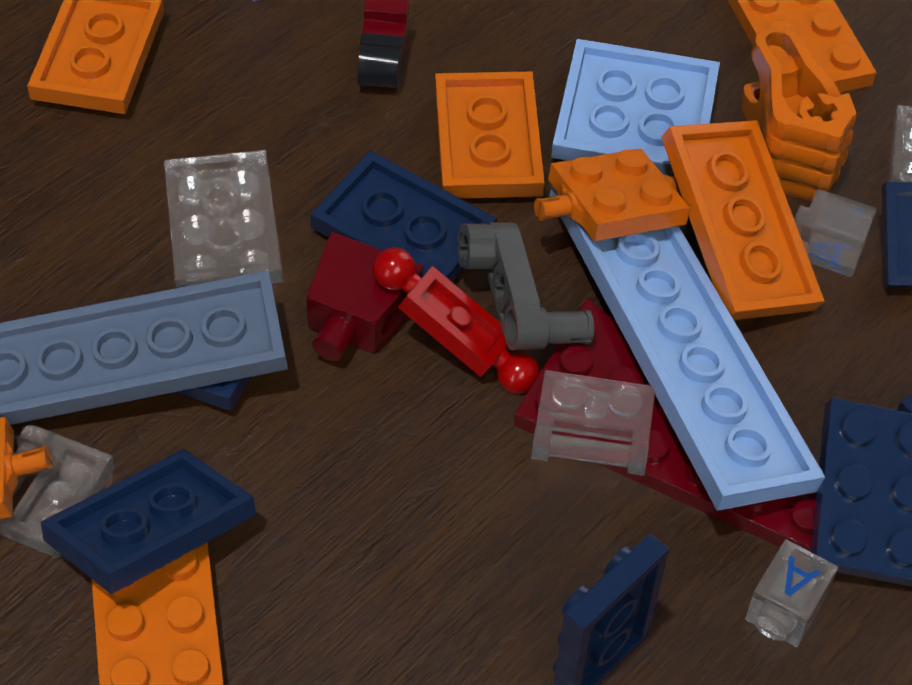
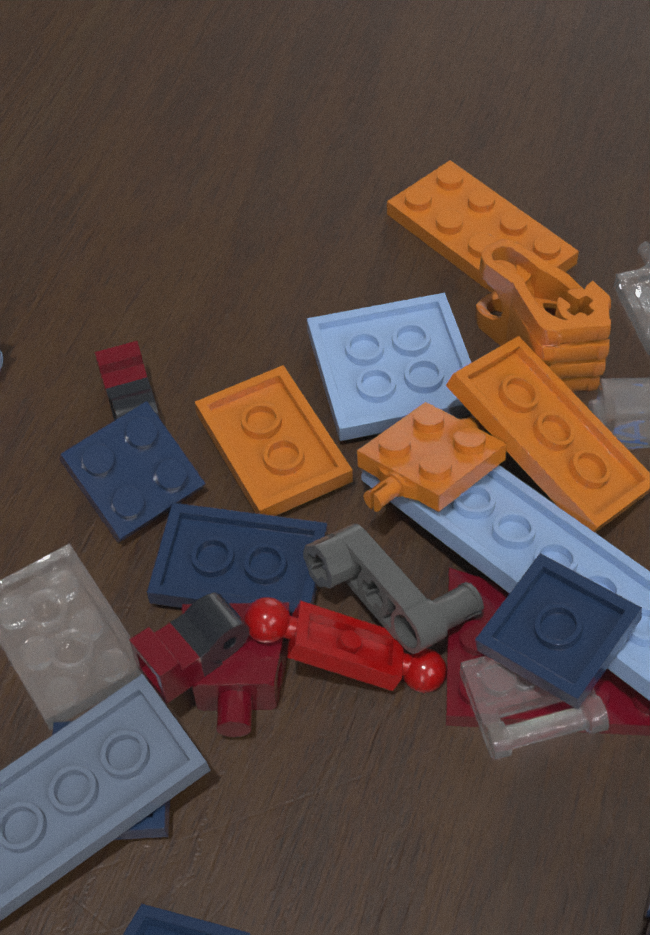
camera: 20 degrees left, 0 degrees up
none -> dark blue plate [59,401,206,544]
none -> leg [129,593,250,704]
none -> dark blue plate [475,553,642,710]

